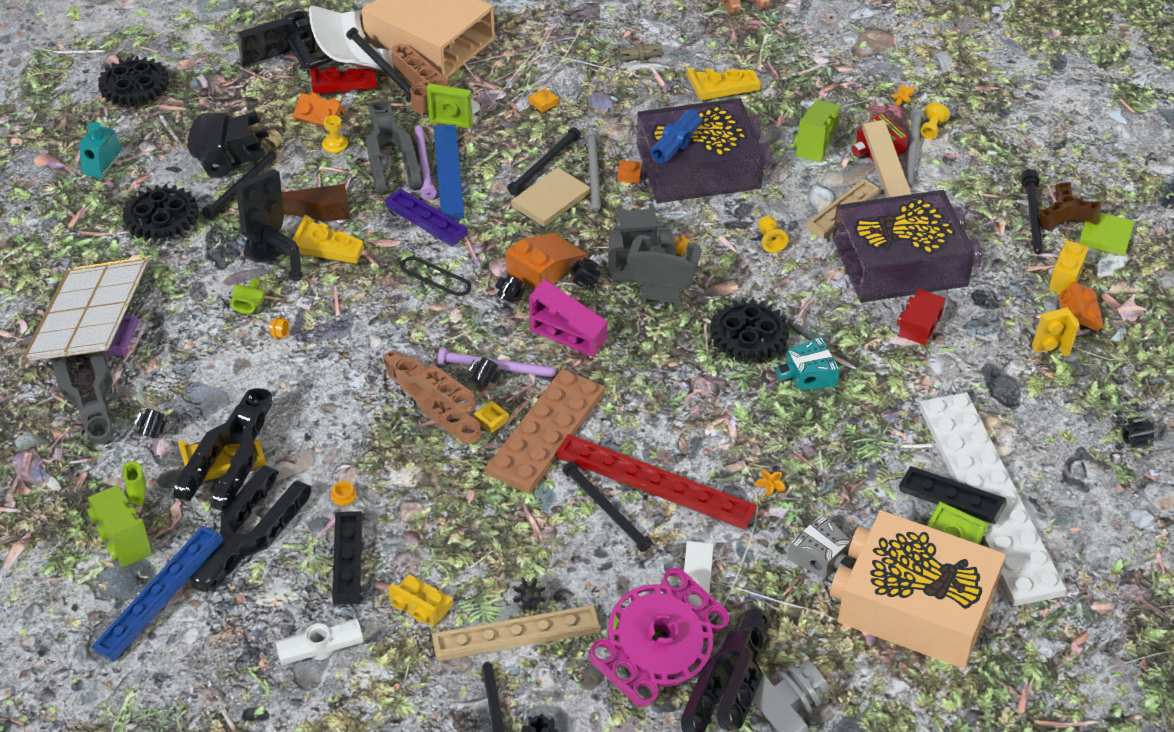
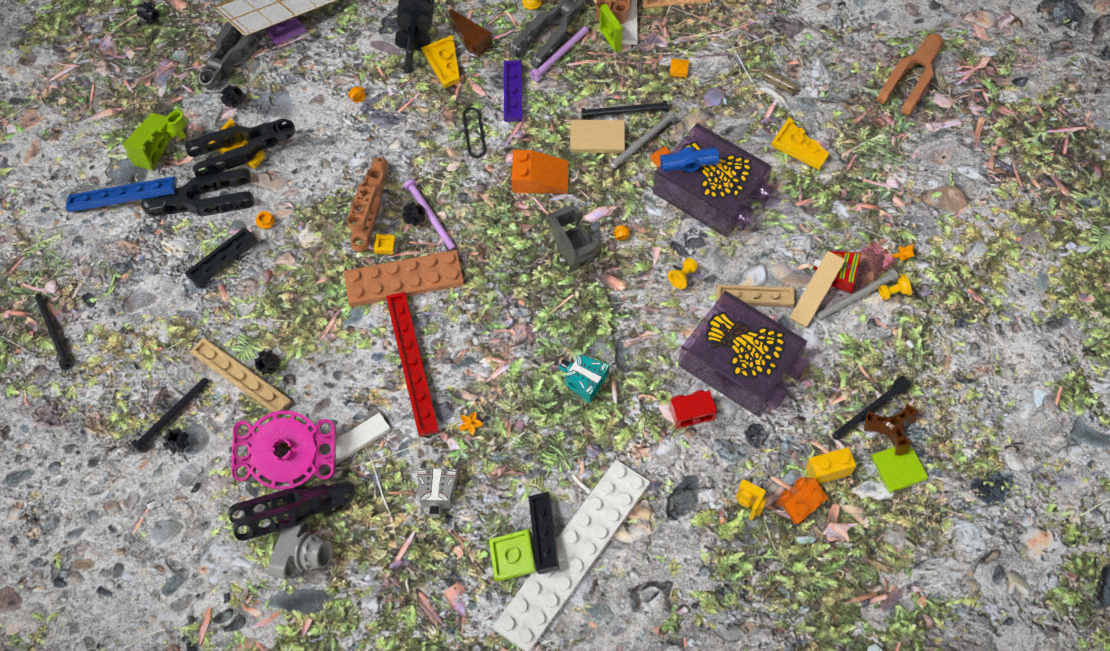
camera: 50 degrees right, 15 degrees up
lime piece [230,278,265,314] -> none
white piece [275,618,363,666] -> none
yellow bracket [388,574,453,627] -> none
blue tile [434,125,464,220] -> none
black gear [495,273,525,303] -> none
dark pink wedge [529,279,608,356] -> none
black bar [562,461,652,552] -> none
black gear [571,258,600,288] -> none
dark grey piece [608,203,676,282] -> none
black gear [710,299,789,363] -> none
lime wedge [794,100,842,162] -> none
light nougat brick [829,510,1006,669] -> none
black gear [1122,417,1154,449] -> none

